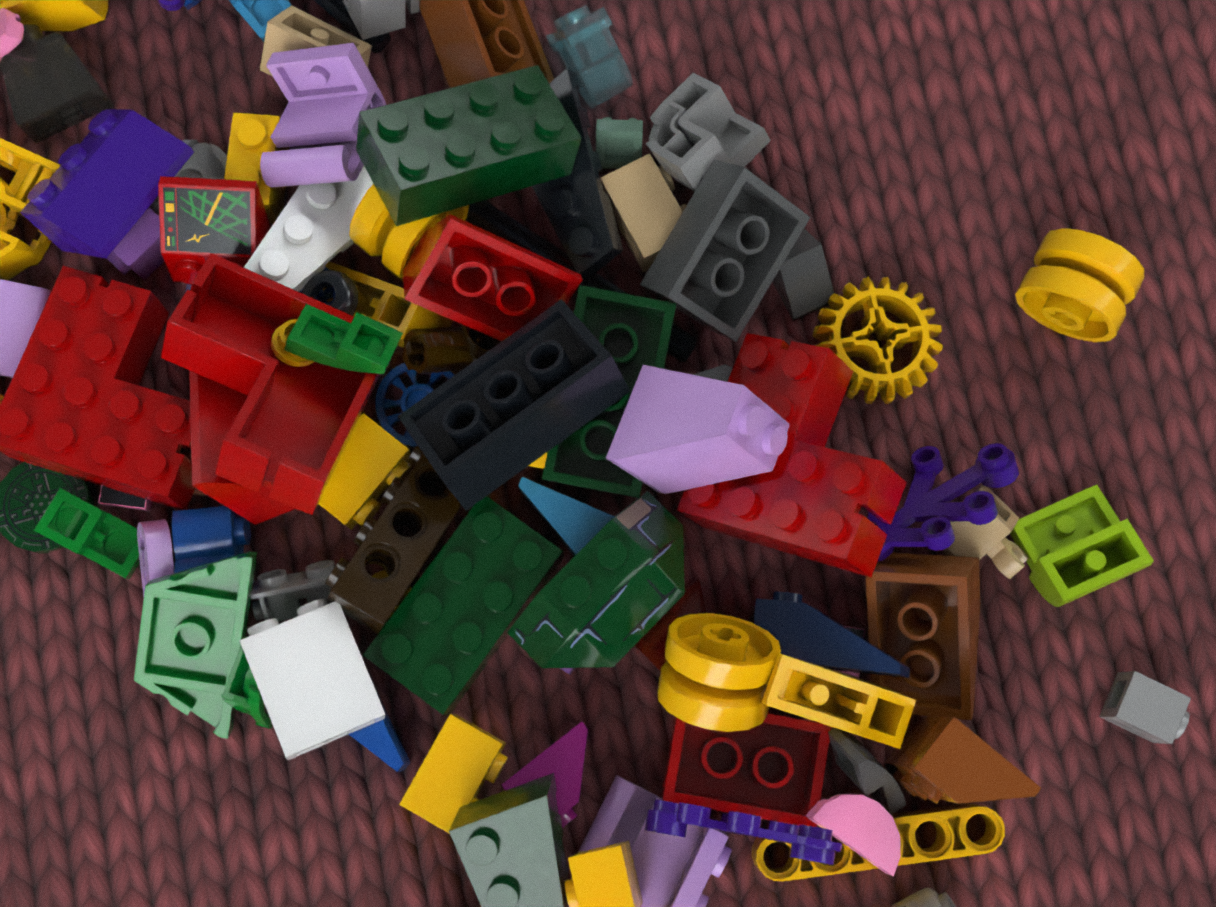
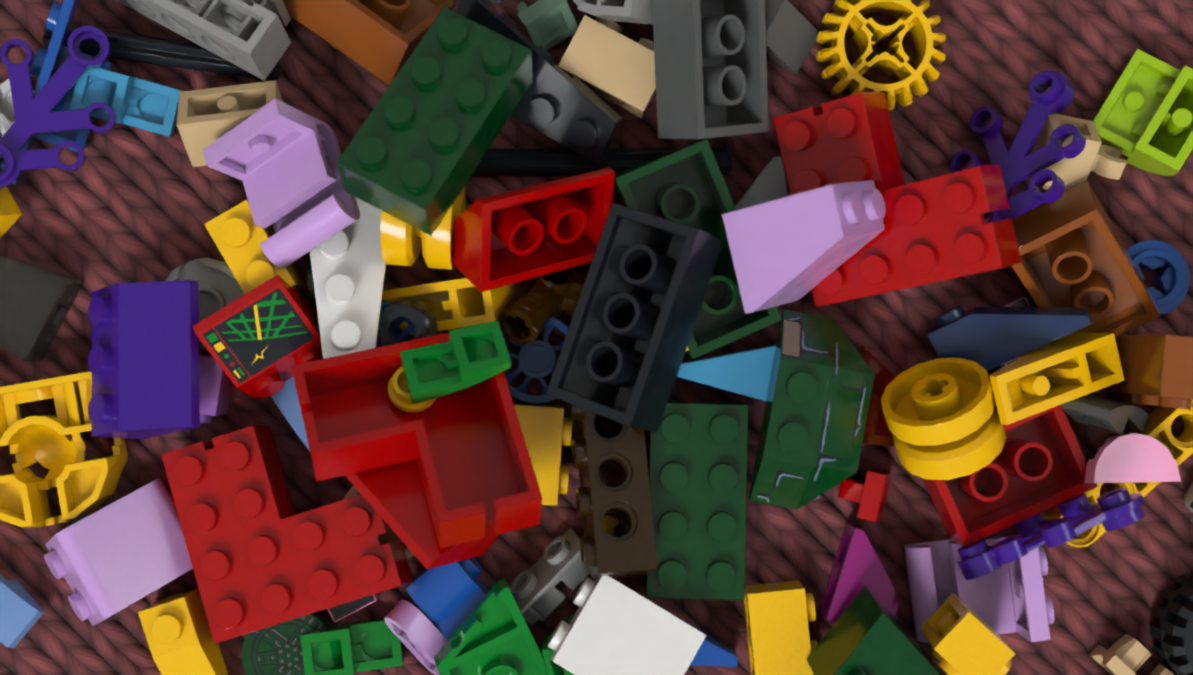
camera: 35 degrees left, 10 degrees up
none -> red tile [838,470,892,522]
none -> blue gear [1126,240,1190,315]

